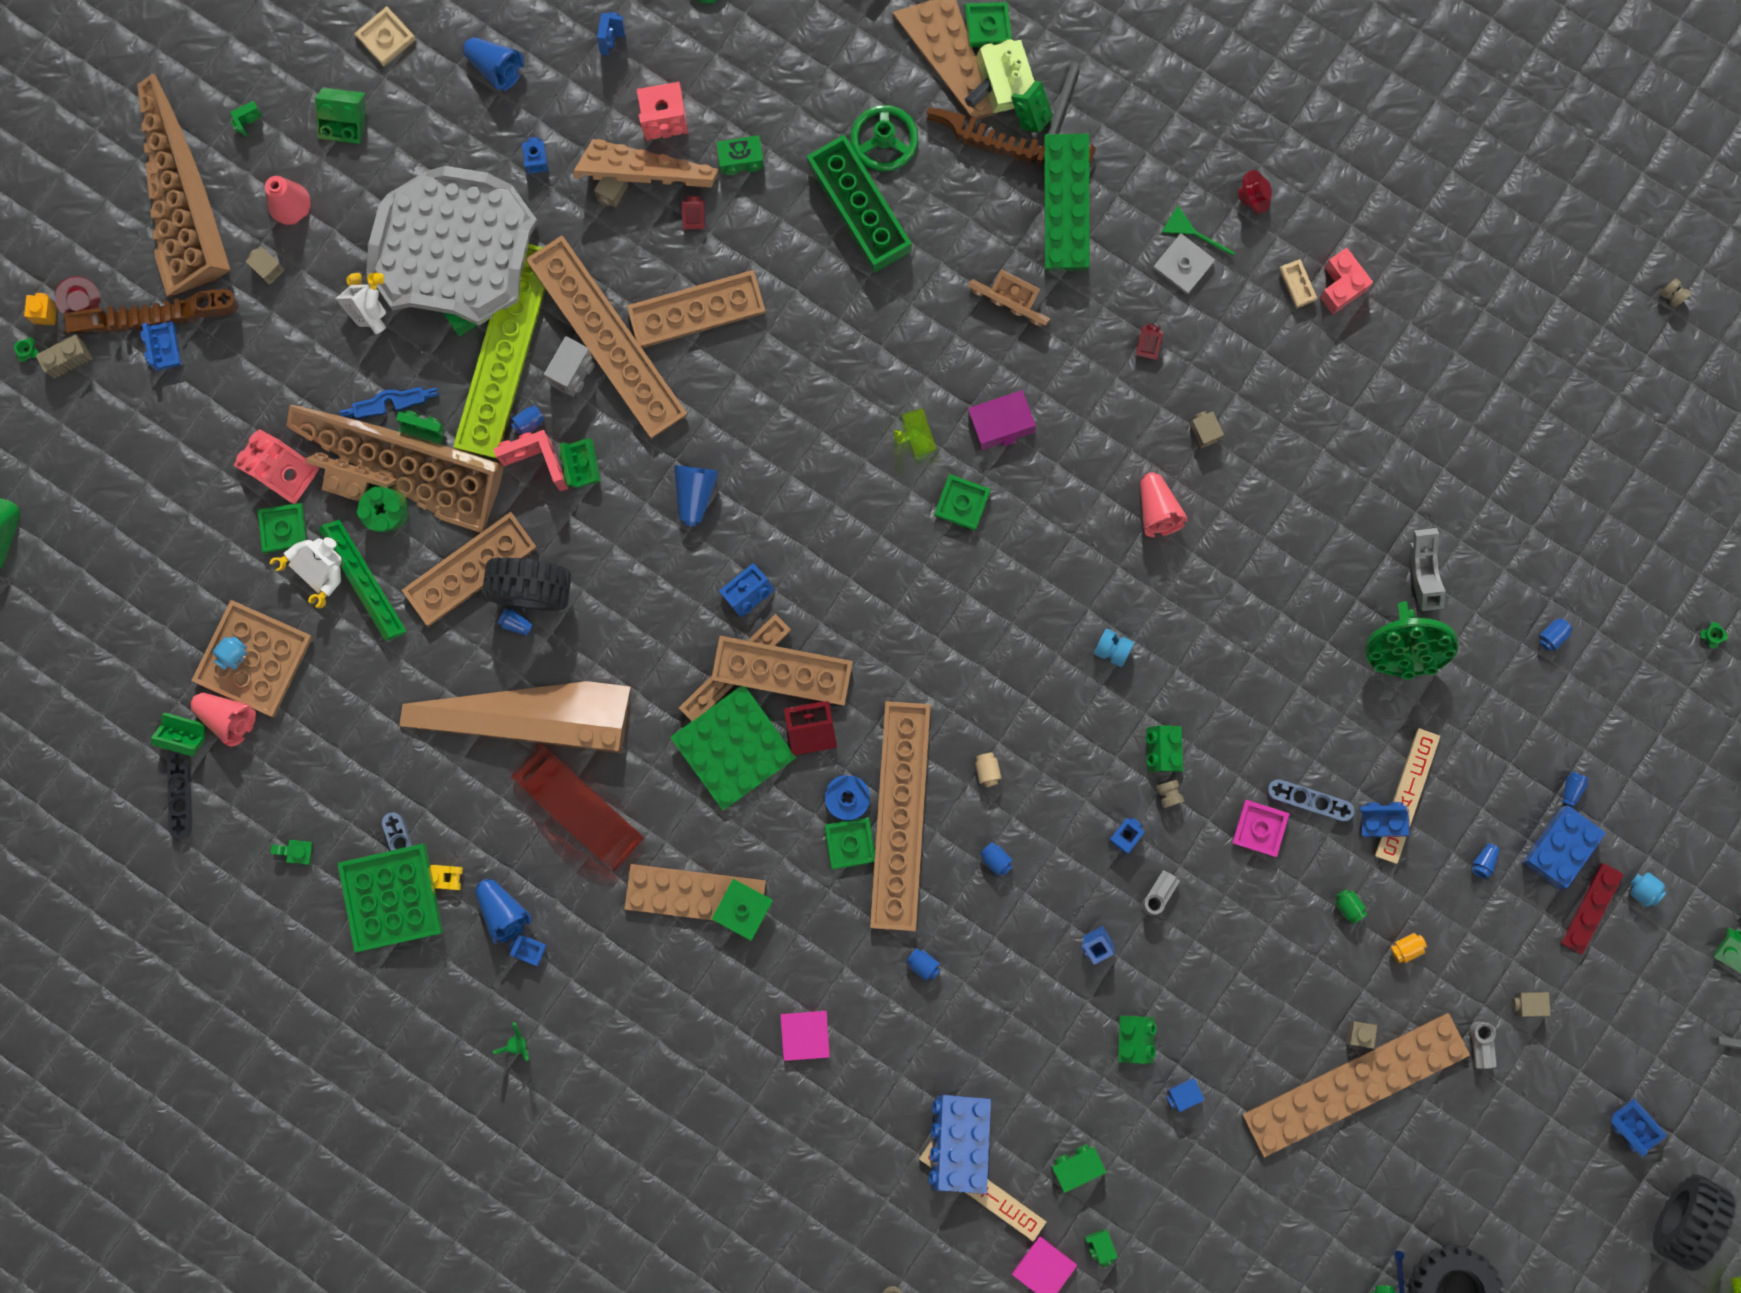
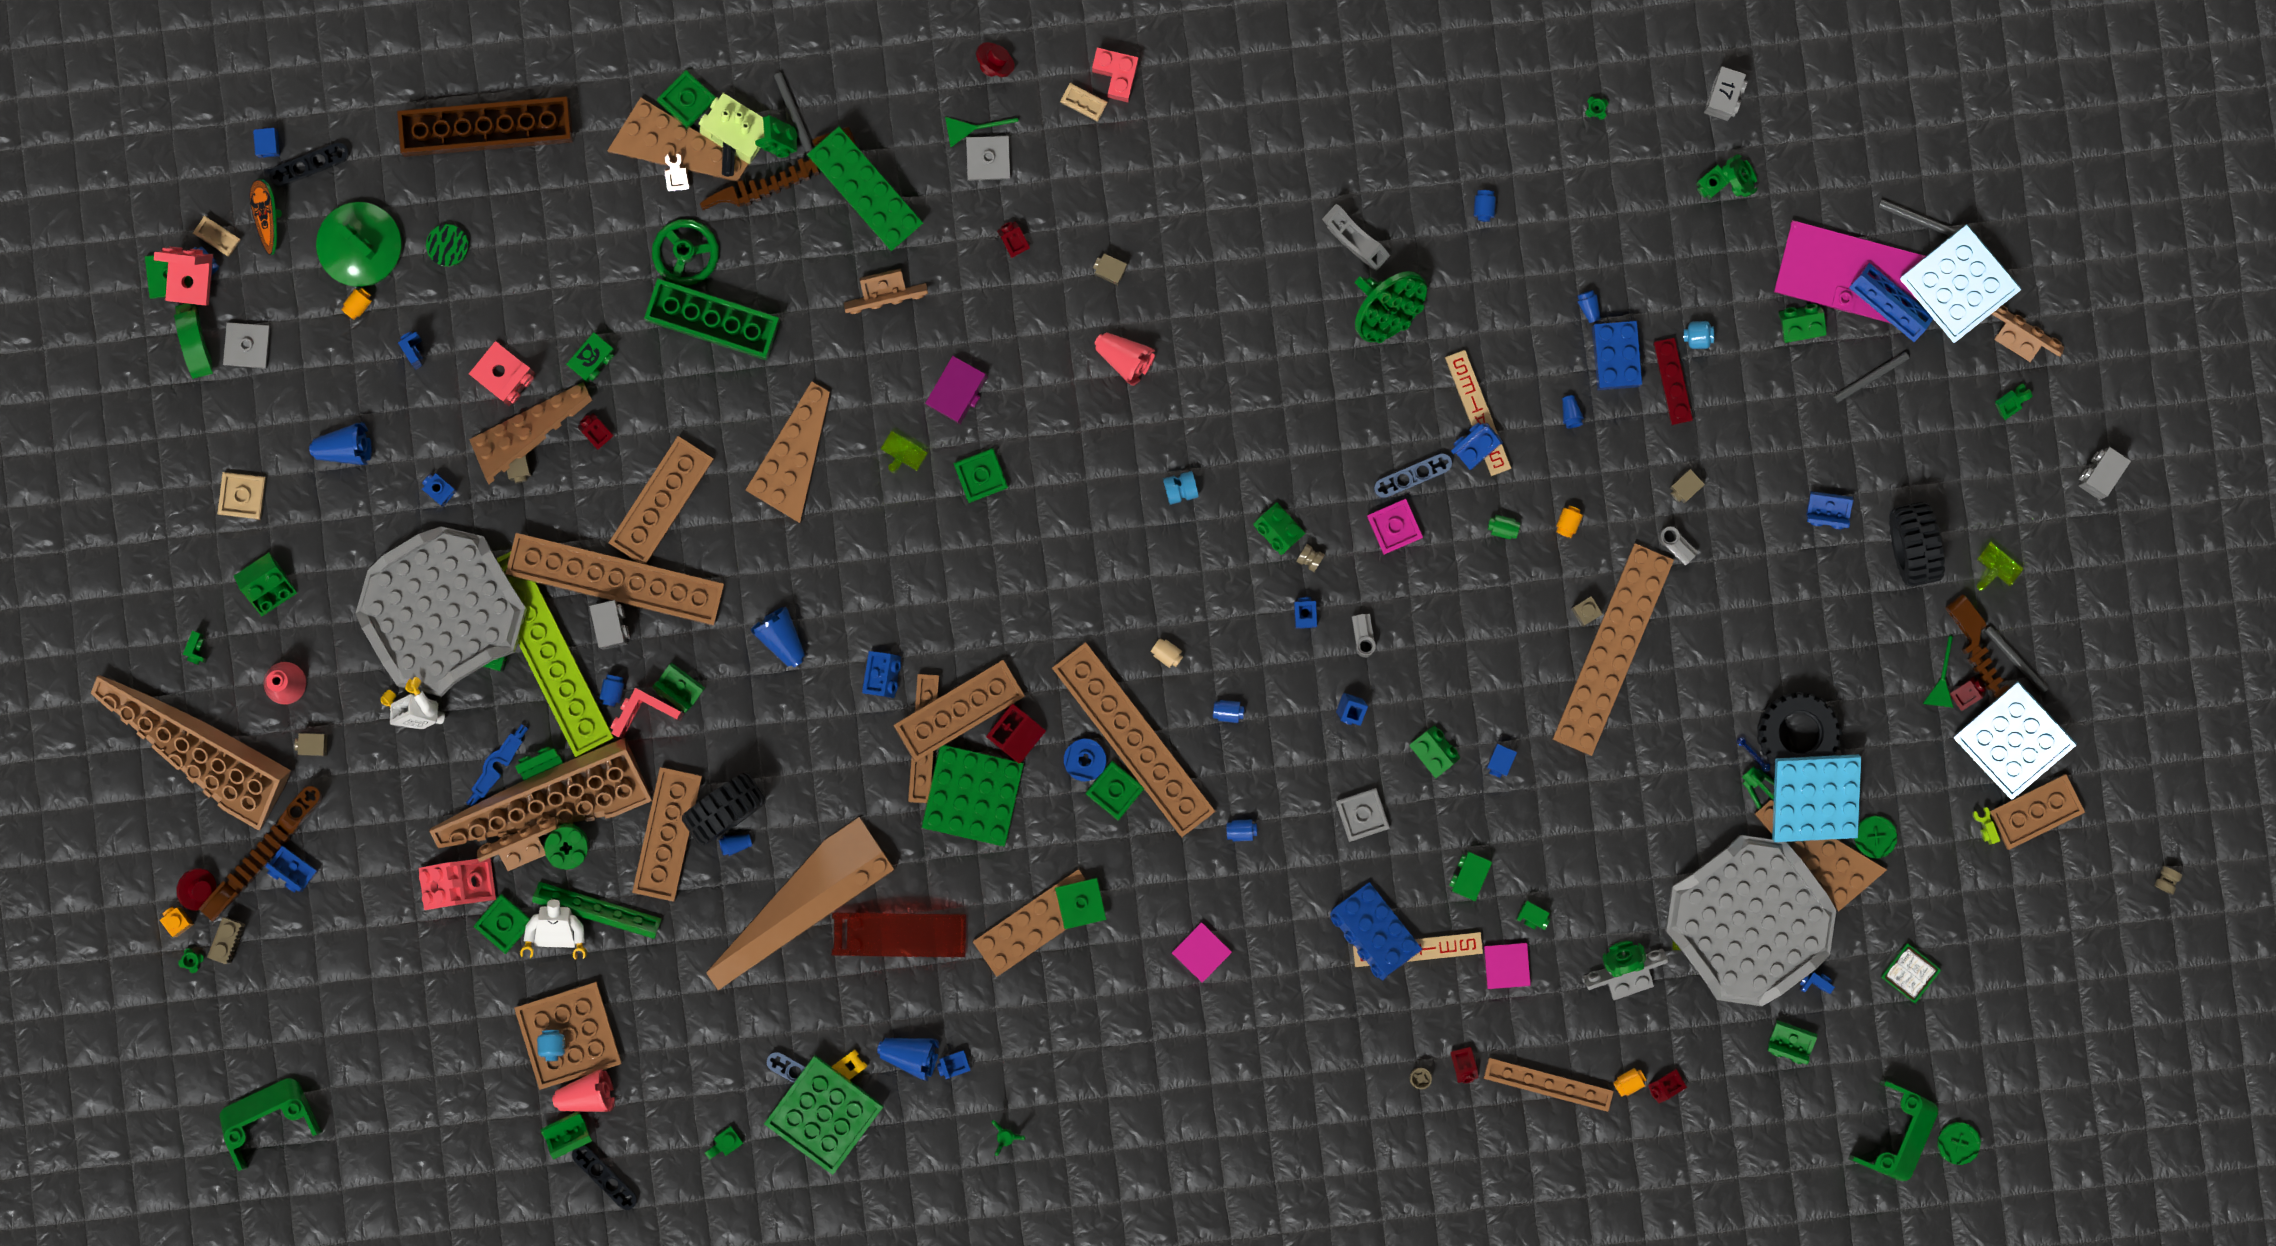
camera: 50 degrees left, 5 degrees up
none -> plate [665,152,690,191]
none -> medium nougat wing [746,382,830,524]
none -> light grey plate [1336,788,1390,842]

